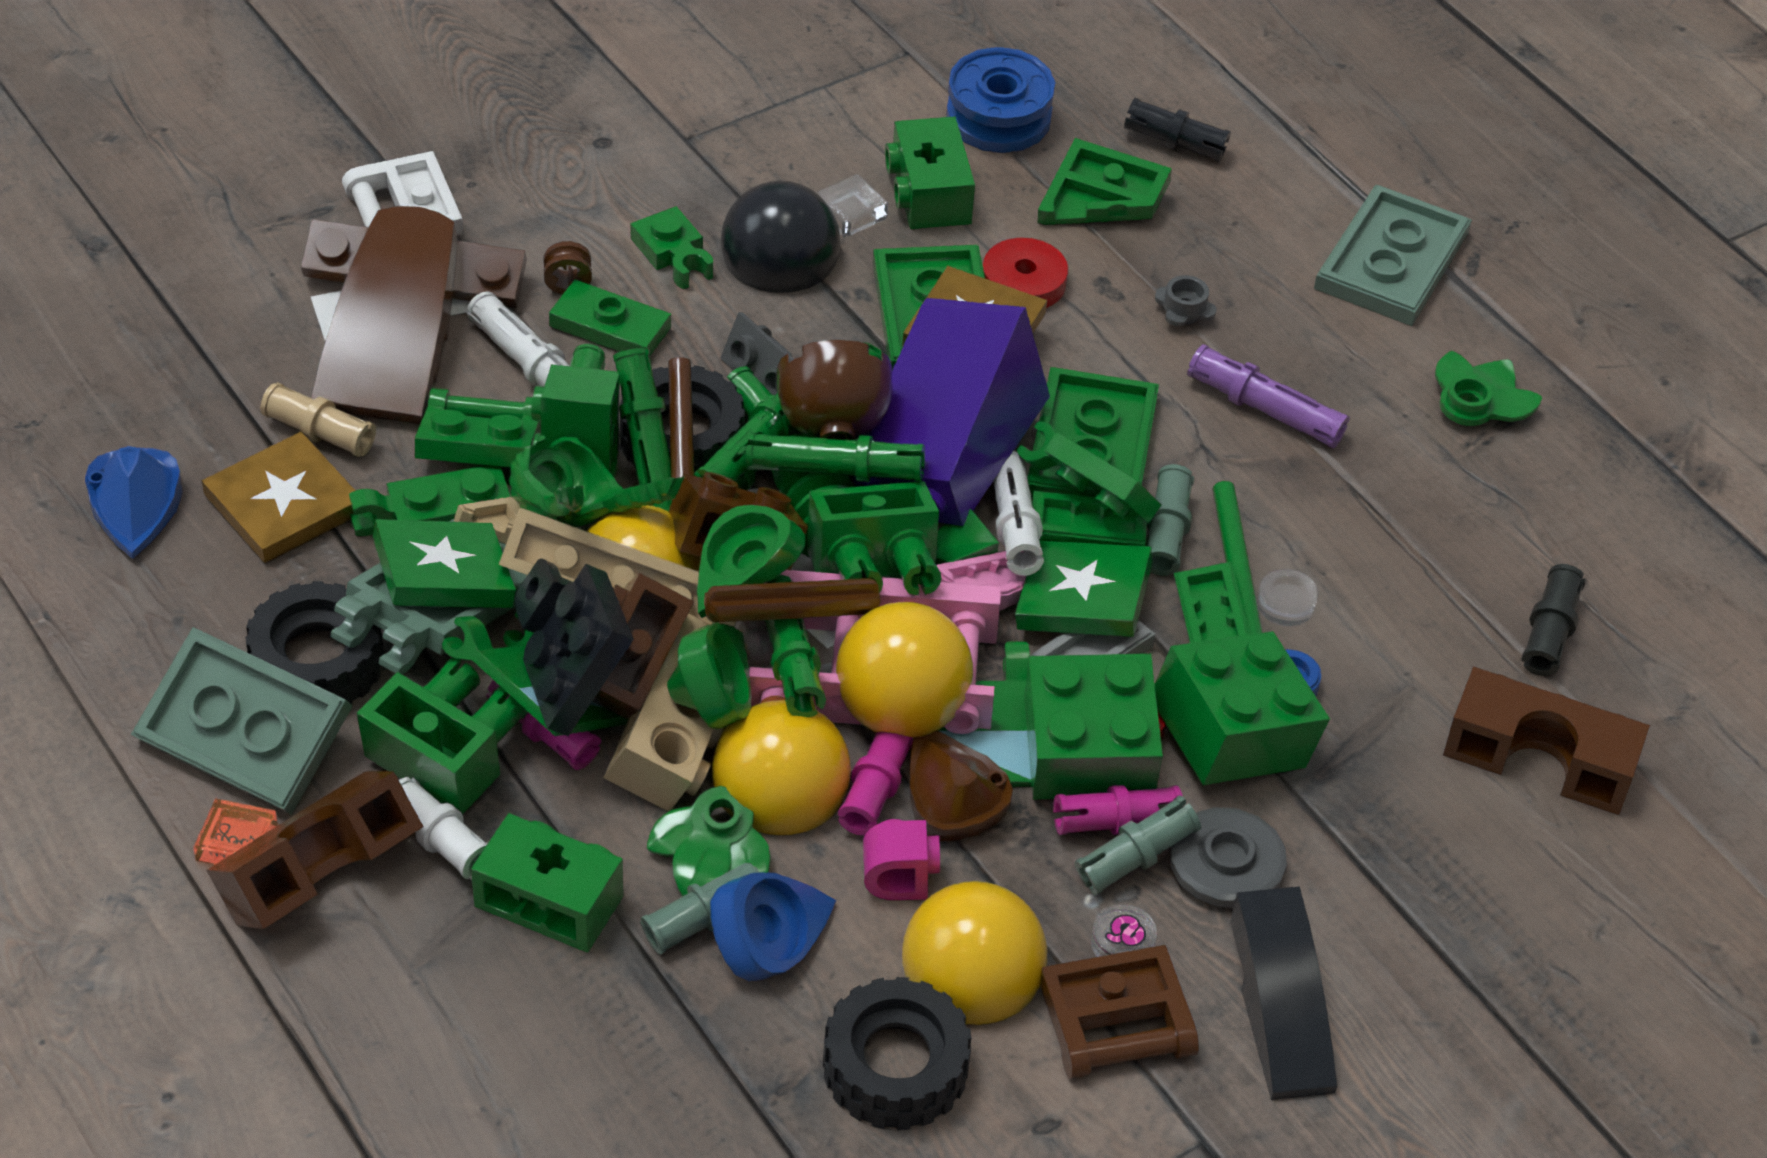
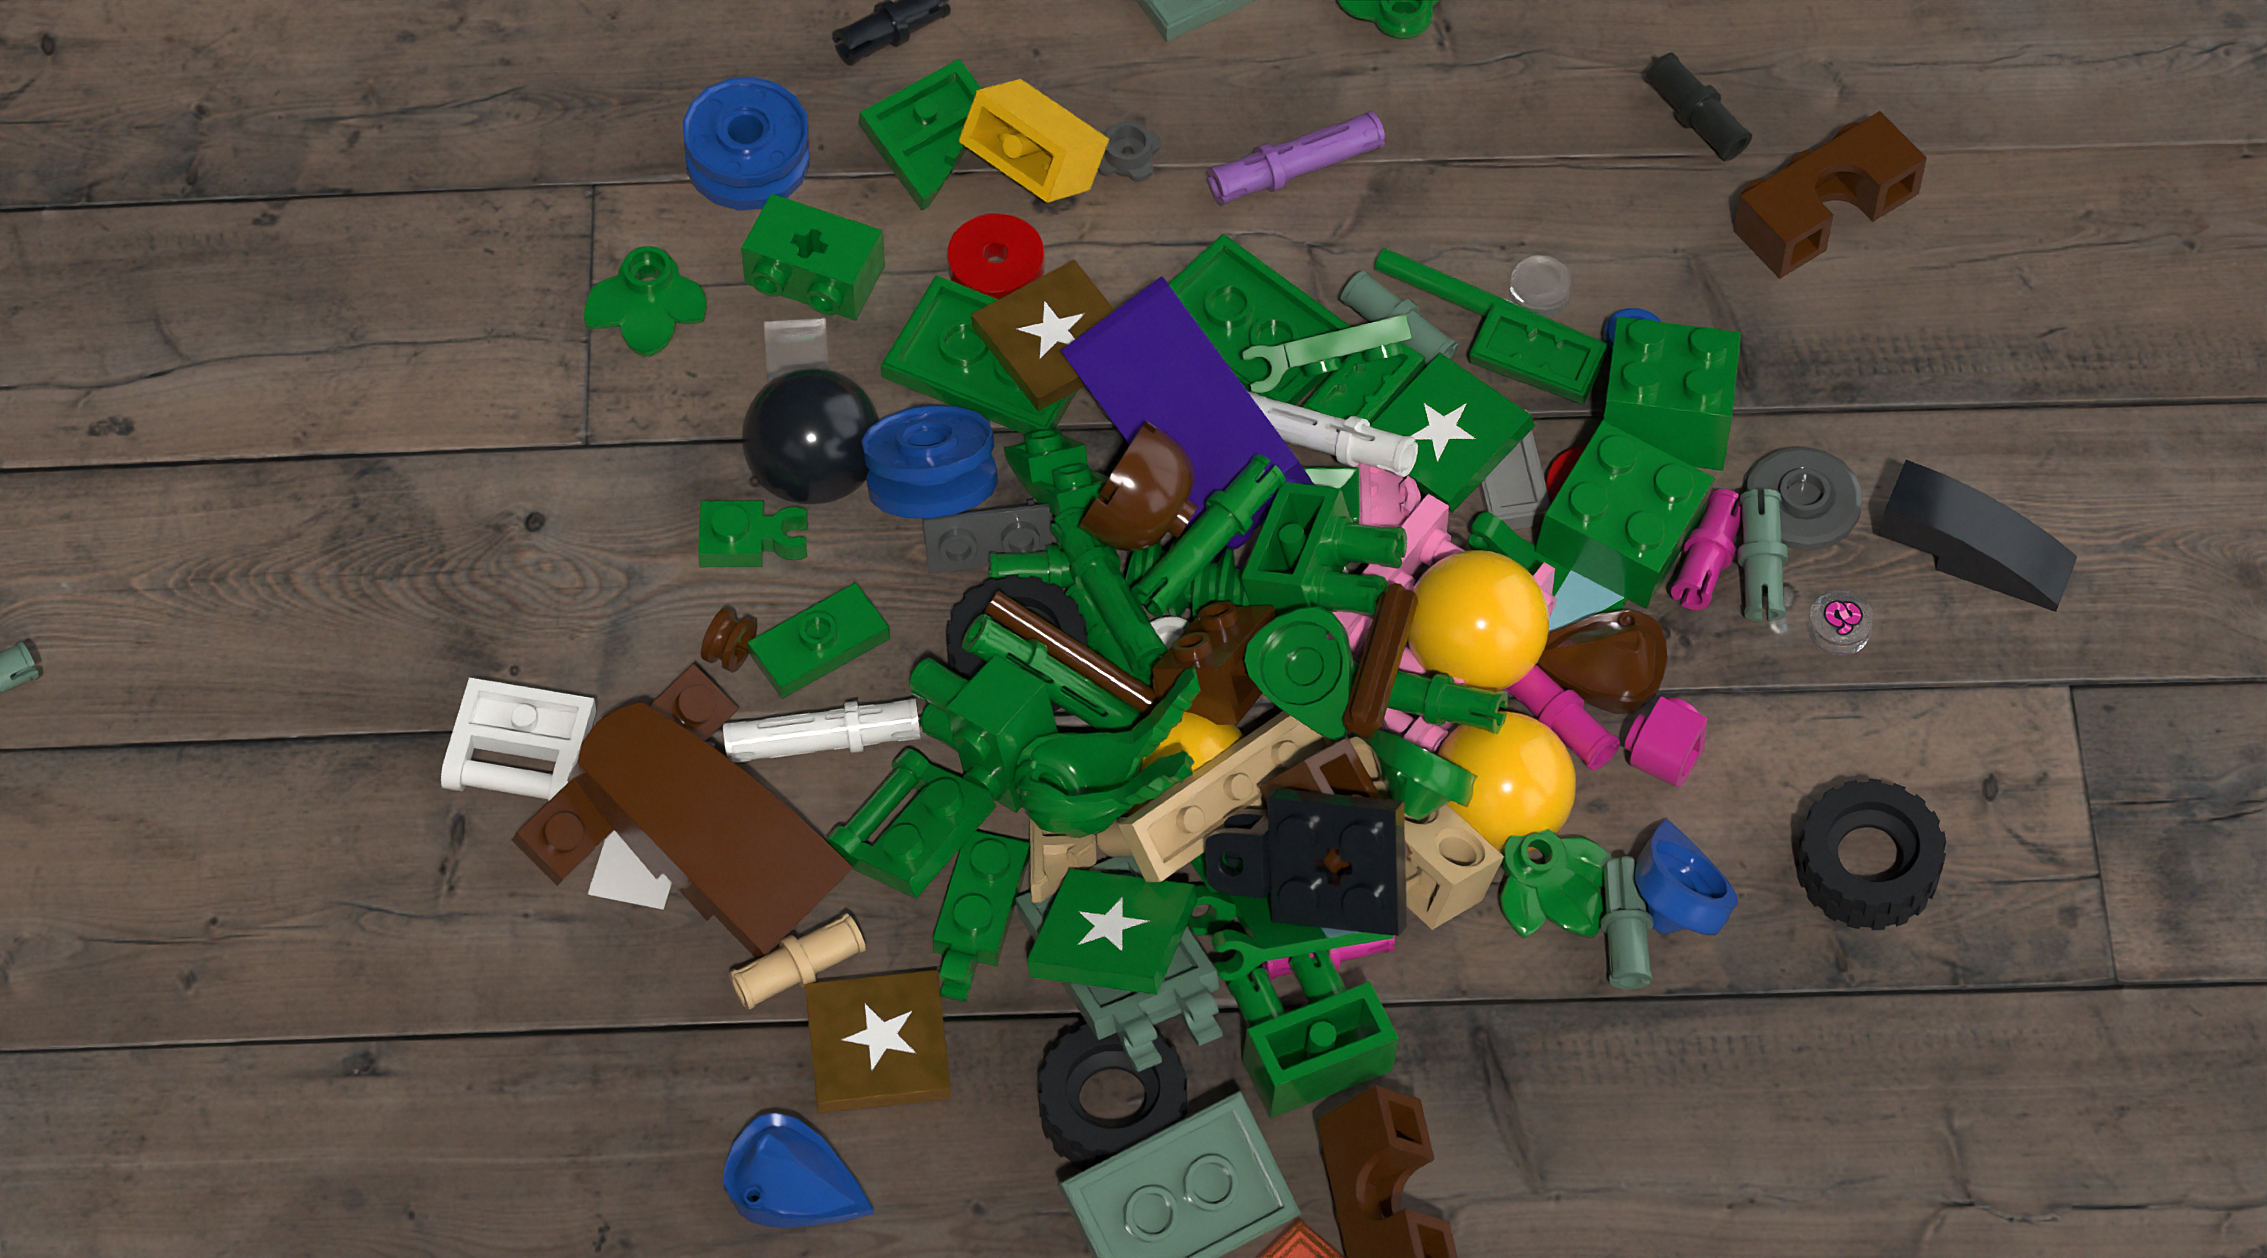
camera: 55 degrees left, 10 degrees up
white pin [399,777,488,880] -> none
green brick [471,813,624,953] -> none
yellow piece [902,881,1047,1025] -> none
reddish brown plate [1040,945,1199,1079] -> none
none -> green plate [584,246,707,357]
none -> blue wheel [861,405,998,519]
none -> yellow brick [958,79,1109,203]

